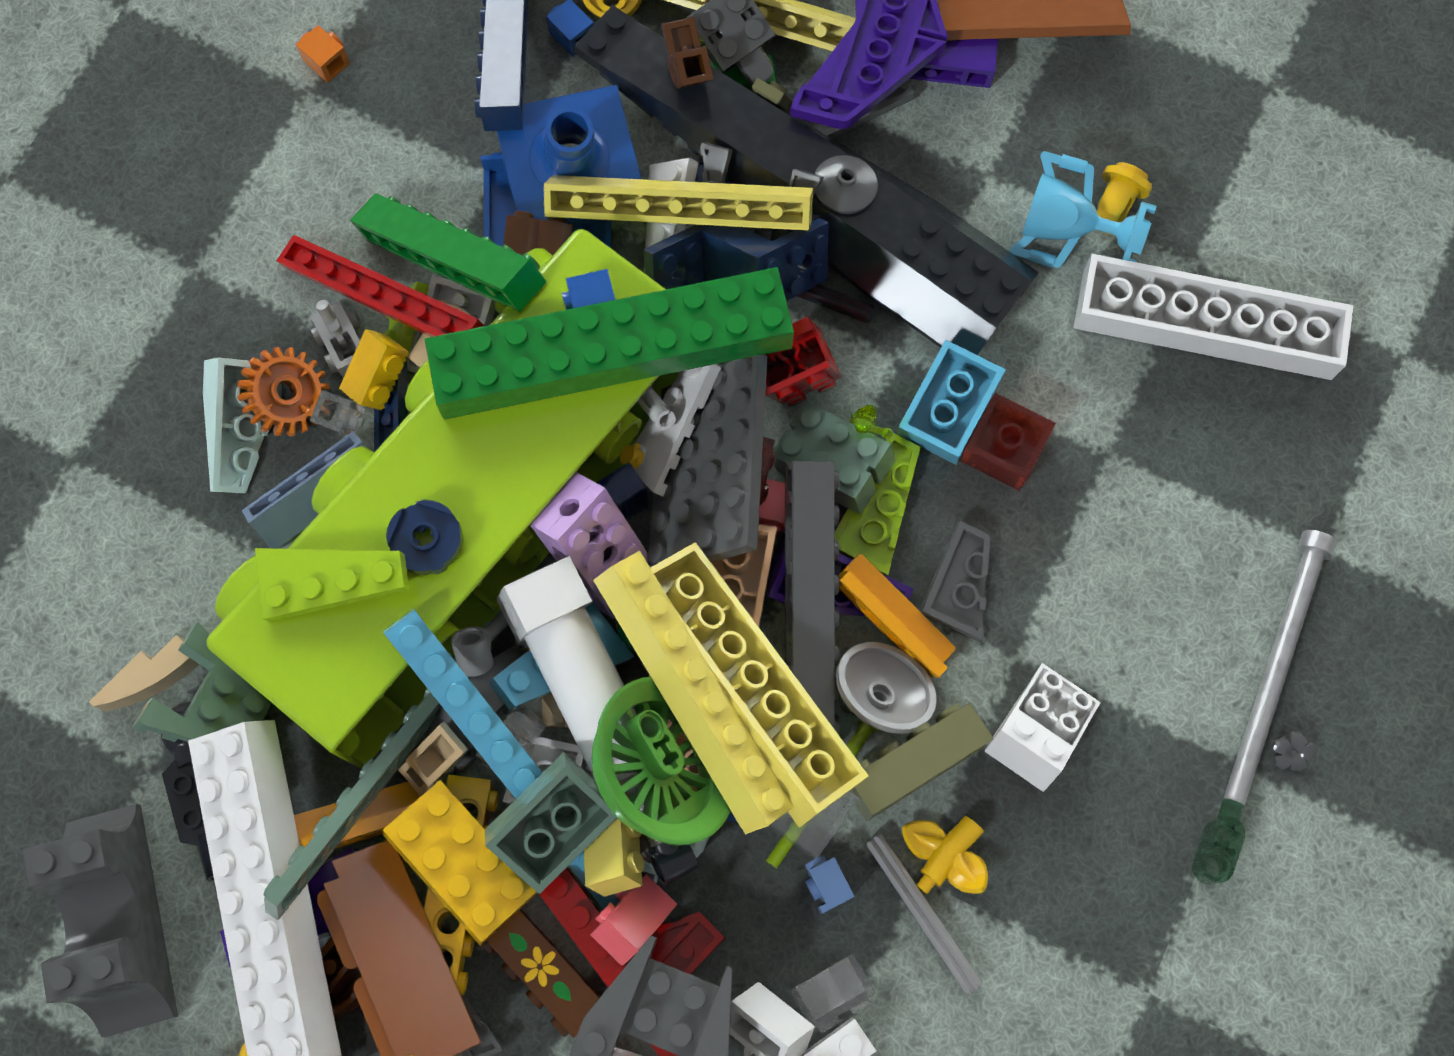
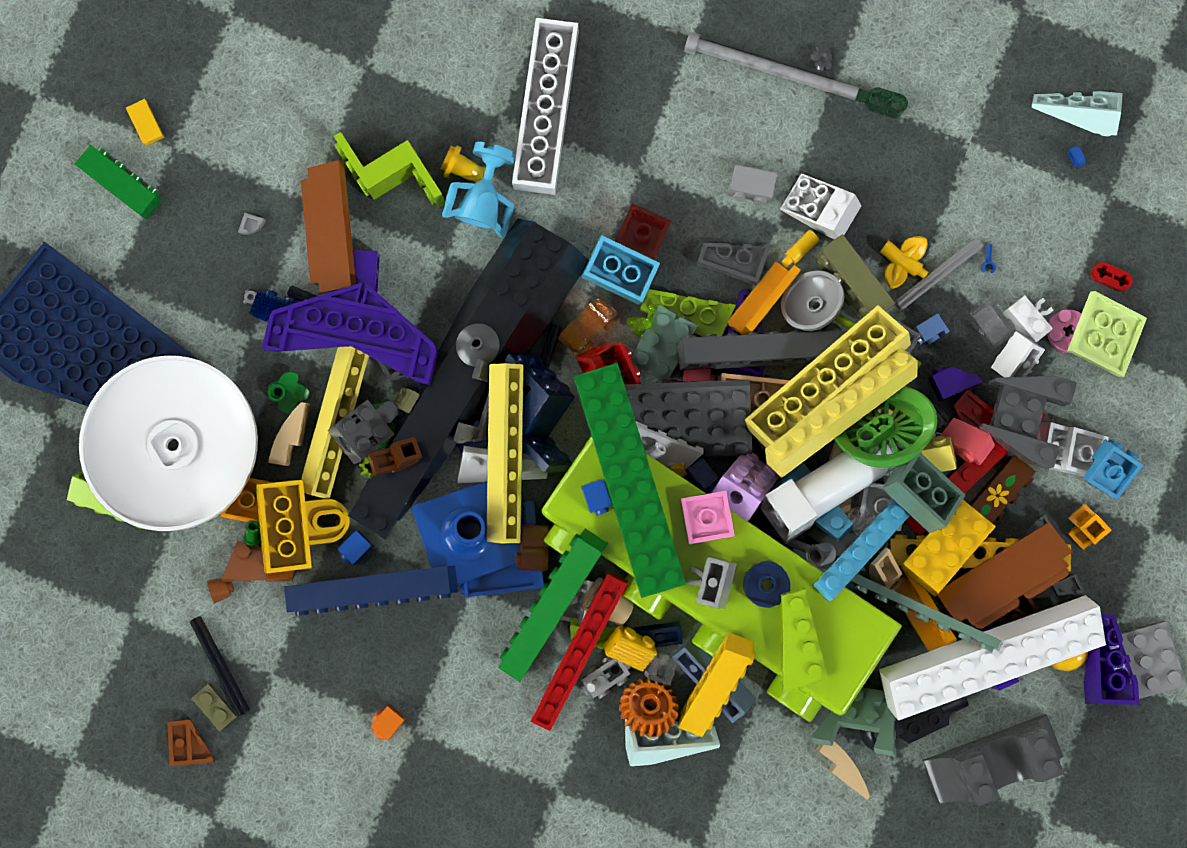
camera: 90 degrees left, 10 degrees up
none -> lime bracket [334,132,445,208]
none -> clear orange brick [558,296,619,356]
none -> yellow brick [678,632,755,737]
none -> bright pink plate [681,491,735,544]
none -> light grey brick [687,557,737,609]
none -> light grey brick [729,165,777,204]
none -> yellow cylinder [781,230,820,267]
none -> dark purple slope [928,366,983,401]
none -> blue hand [981,244,996,273]

